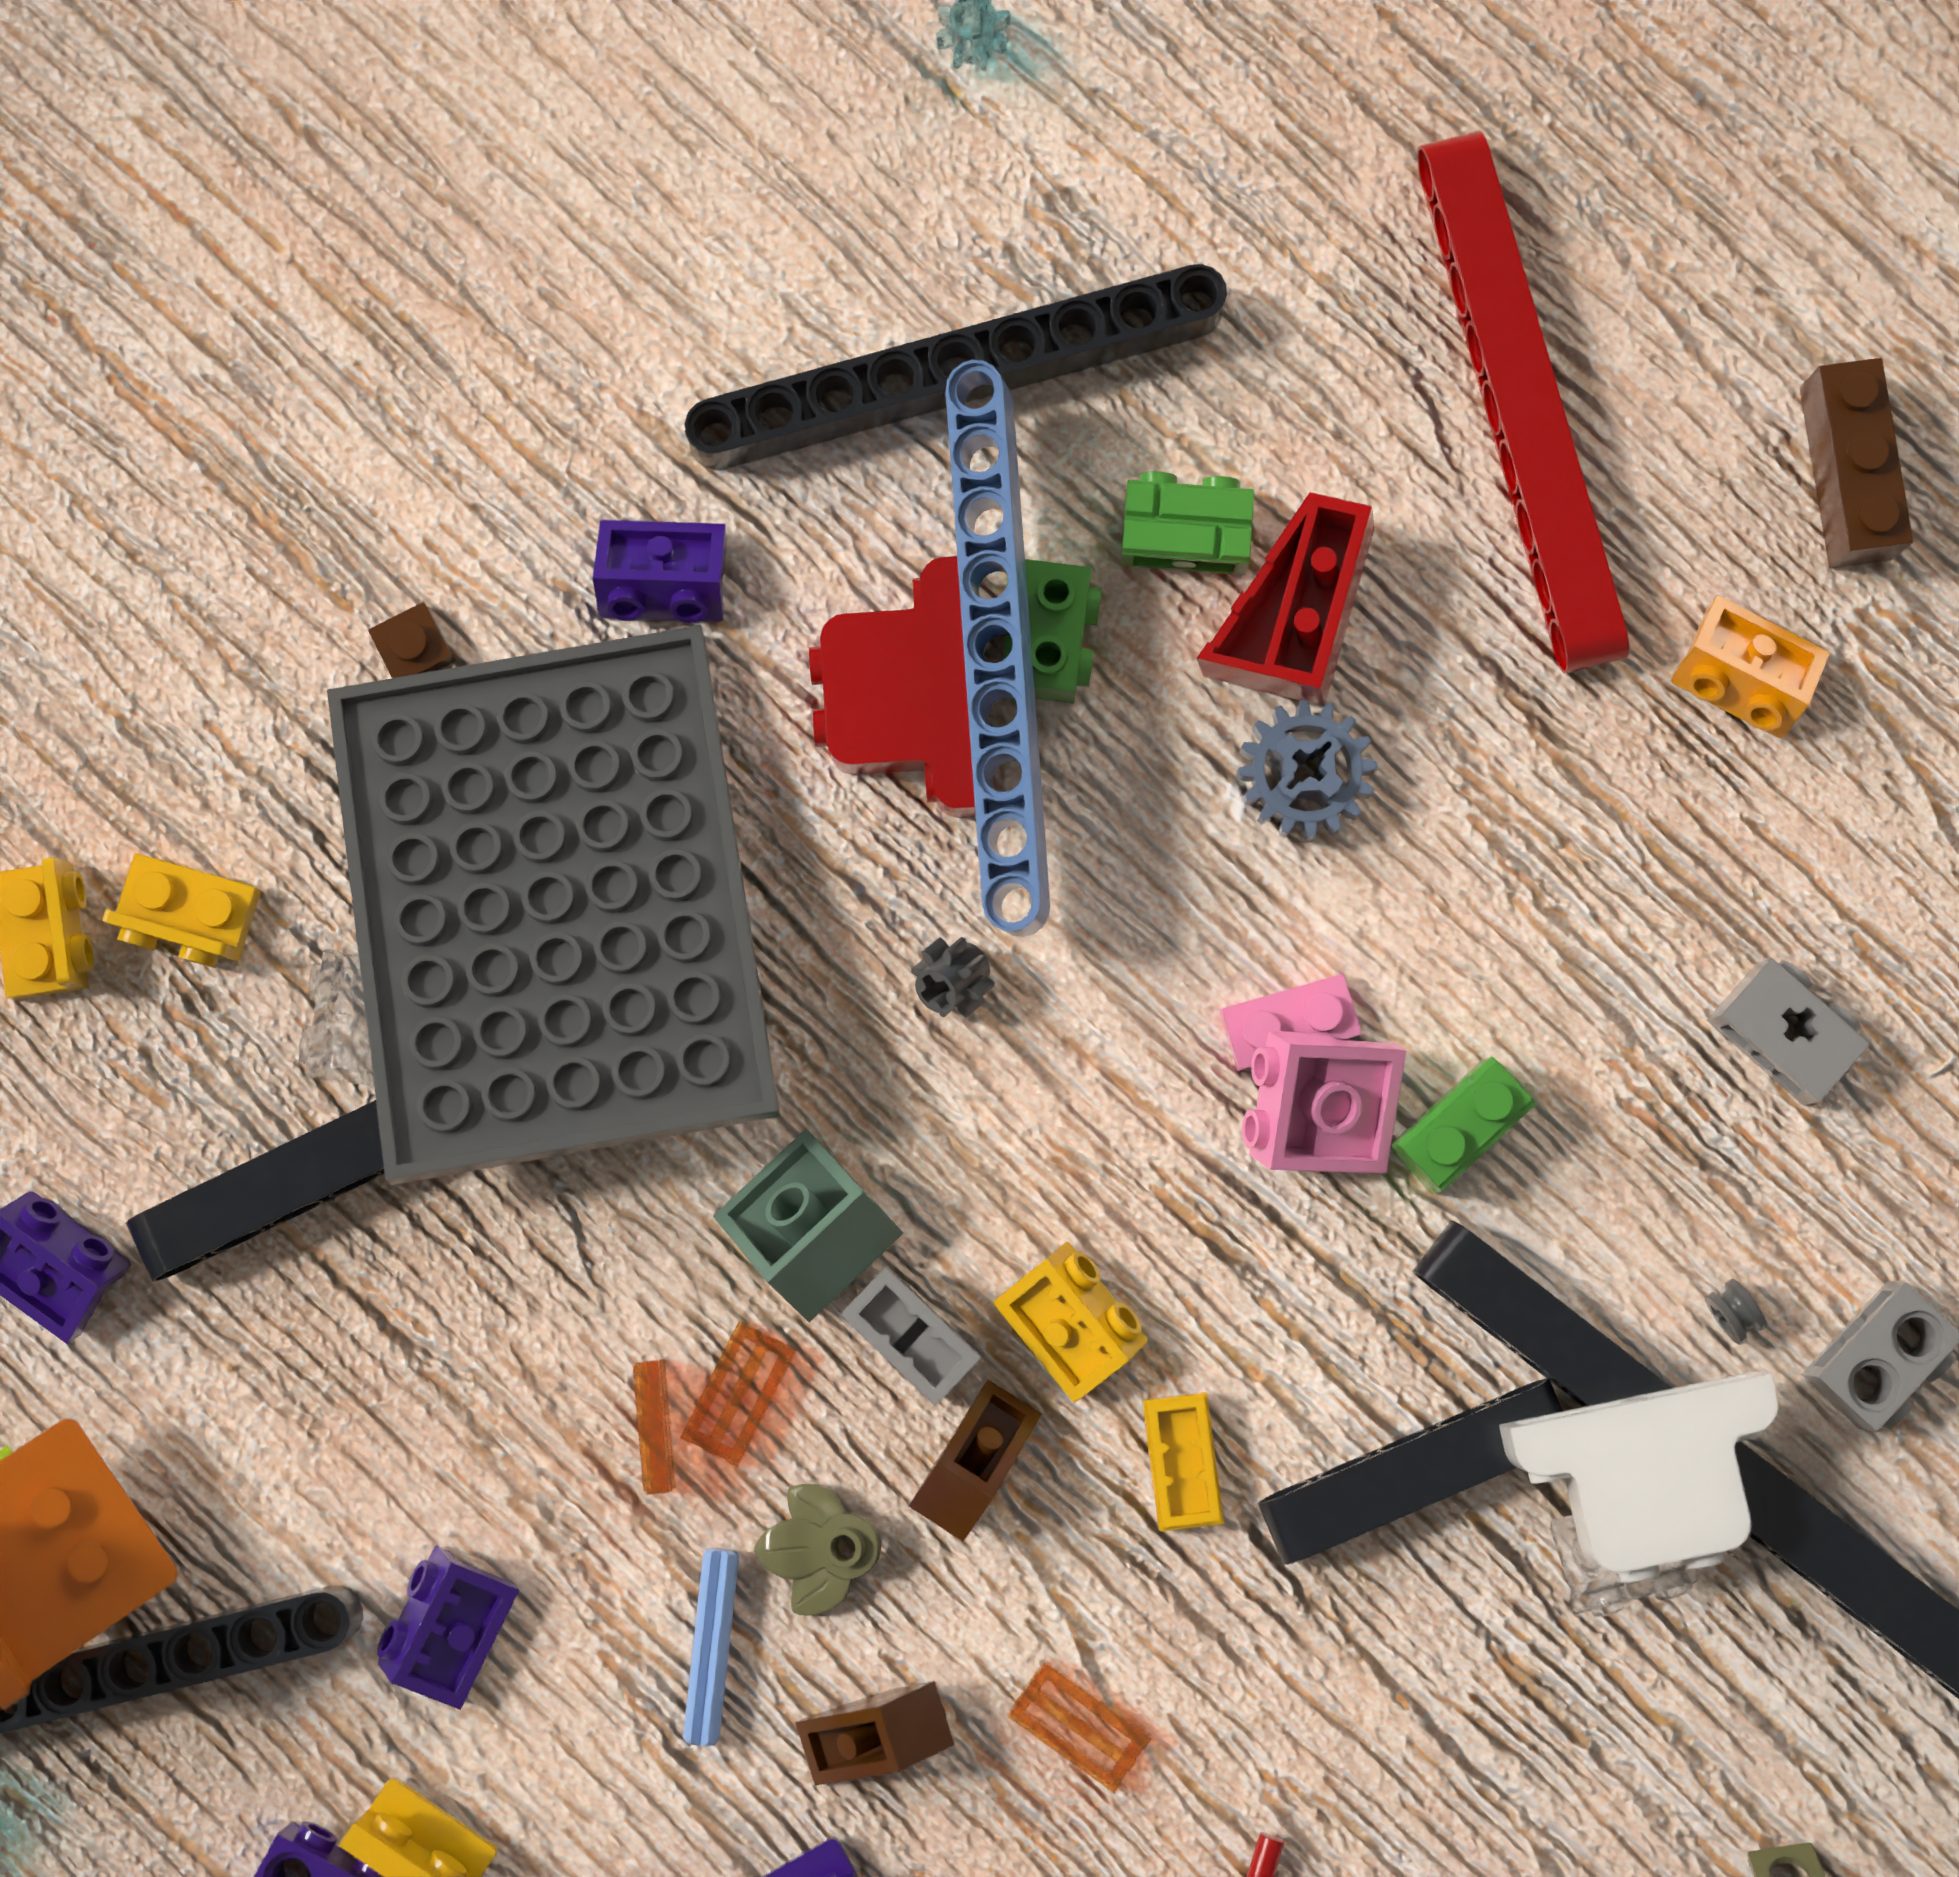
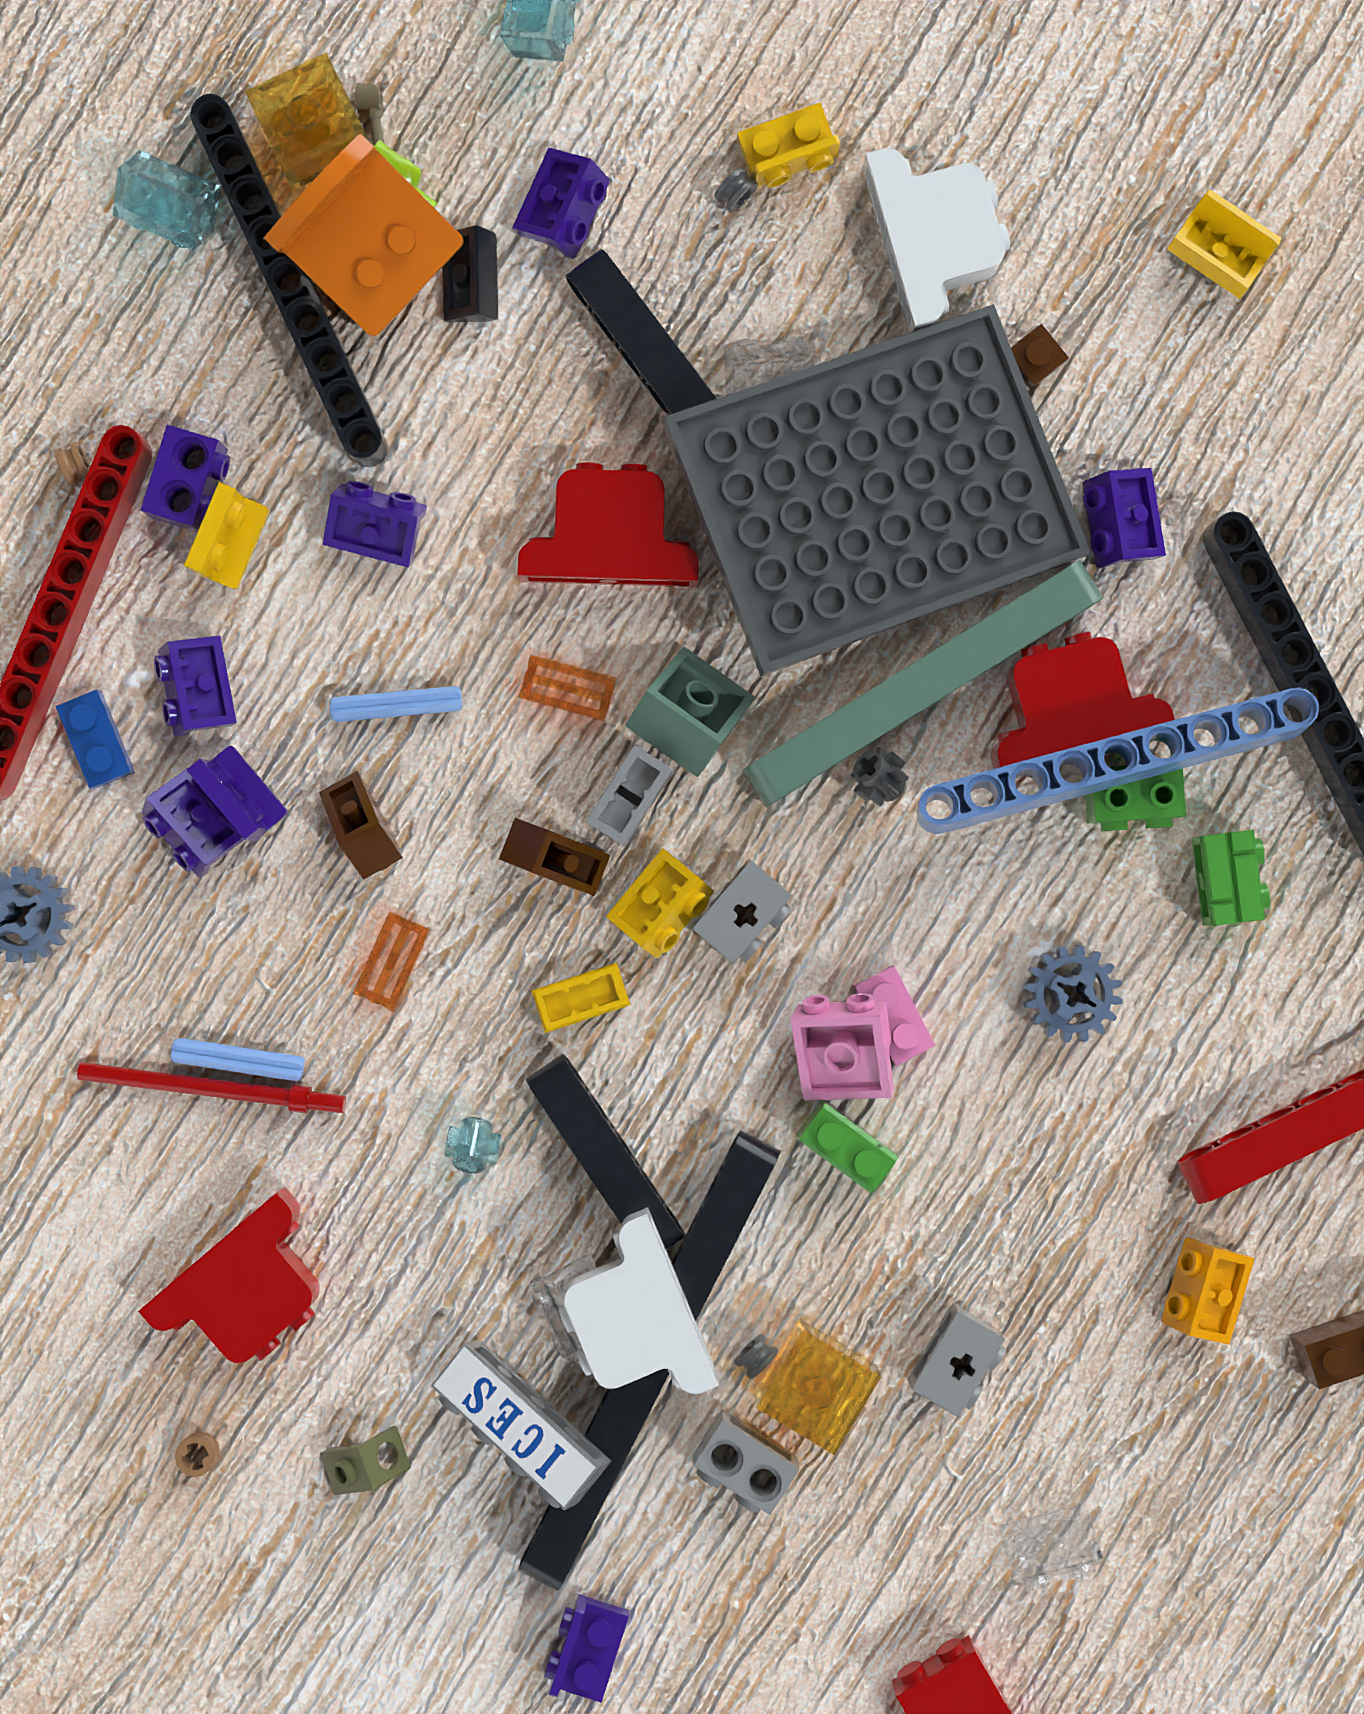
camera: 80 degrees right, 5 degrees up
yellow bracket [102,853,262,968] -> none
clear orange tile [633,1359,676,1495] -> none
olive plate [754,1484,881,1616] -> none
red wedge [1197,492,1375,706] -> none
none -> brick [431,1340,611,1510]
none -> black slope [442,225,498,323]
none -> clear light blue gear [444,1117,501,1174]
none -> red brick [517,462,699,587]
none -> light grey brick [692,860,792,964]
none -> dark grey bush [714,167,758,213]
none -> sand green beam [743,560,1104,808]
none -> clear yellow brick [754,1319,882,1455]
none -> white brick [862,148,1010,333]
none -> yellow bracket [1167,190,1281,299]

